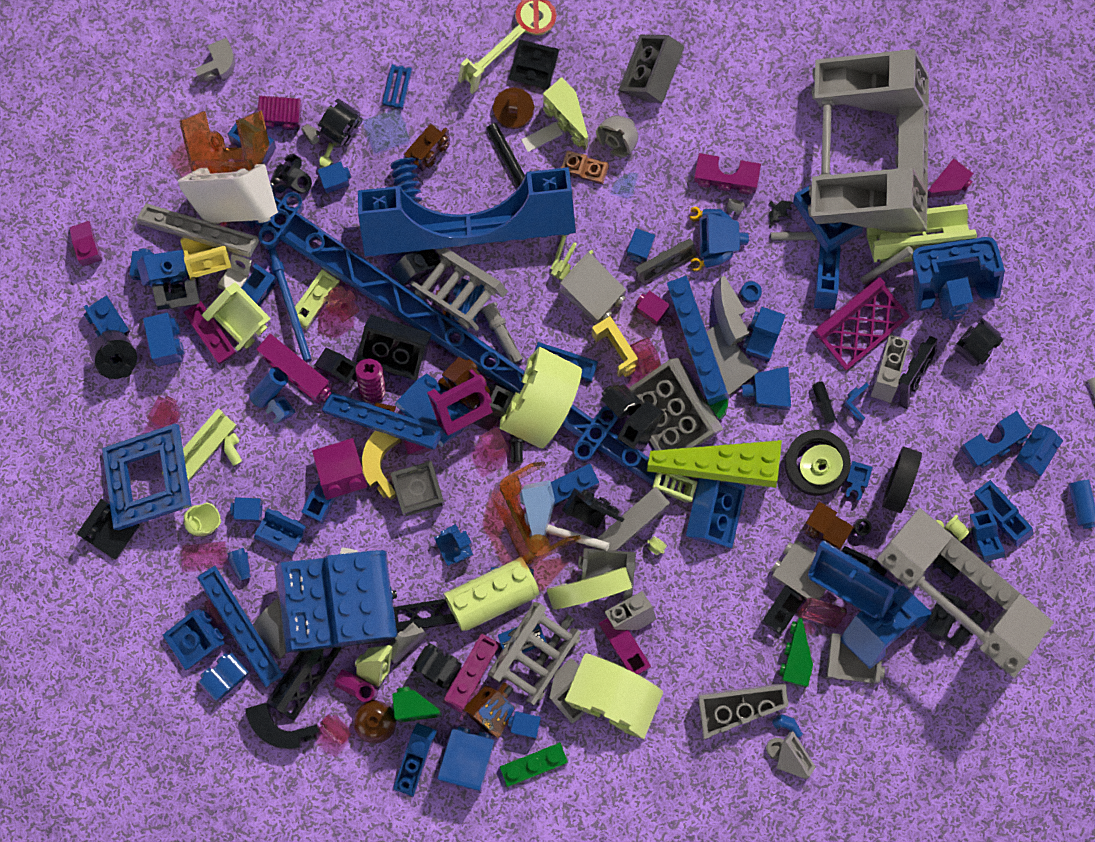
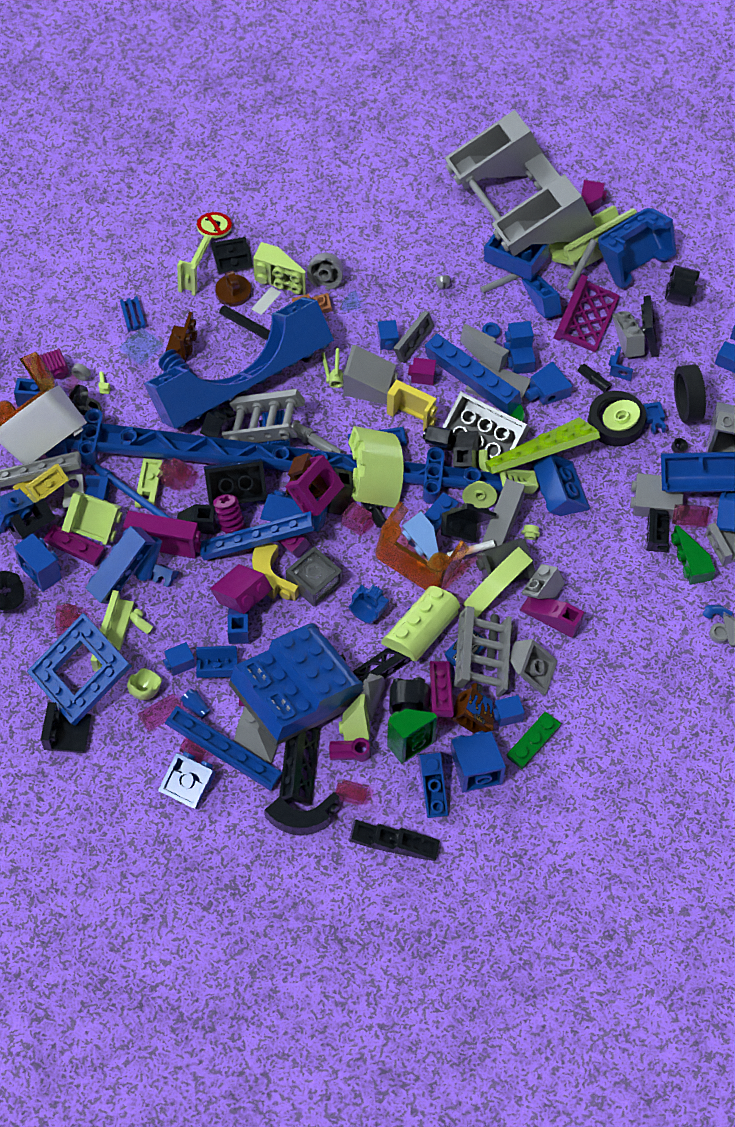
camera: 30 degrees left, 20 degrees down
blue brick [199,652,250,702] -> none
black brick [316,98,363,148] -> none
blue brick [318,161,352,194] -> none
reddish brown cylinder [353,700,397,744] -> none
yellowish green panel [565,653,663,739] -> none
dark grey slope [618,34,685,103] -> none
clear pink brick [630,337,661,375] -> none
blue torso [689,207,749,272] -> none
magenta arch [694,153,761,195] -> none
light grey wedge [697,683,789,739] -> none
black piece [769,200,793,228] -> none
reddish brown brick [802,501,854,550] -> none
blue brick [937,277,973,321] -> none
none -> blue brick [85,526,156,604]
none -> black slope [349,820,440,861]
none -> yellowish green piece [462,481,497,508]
none -> yellowish green arm [478,450,489,472]

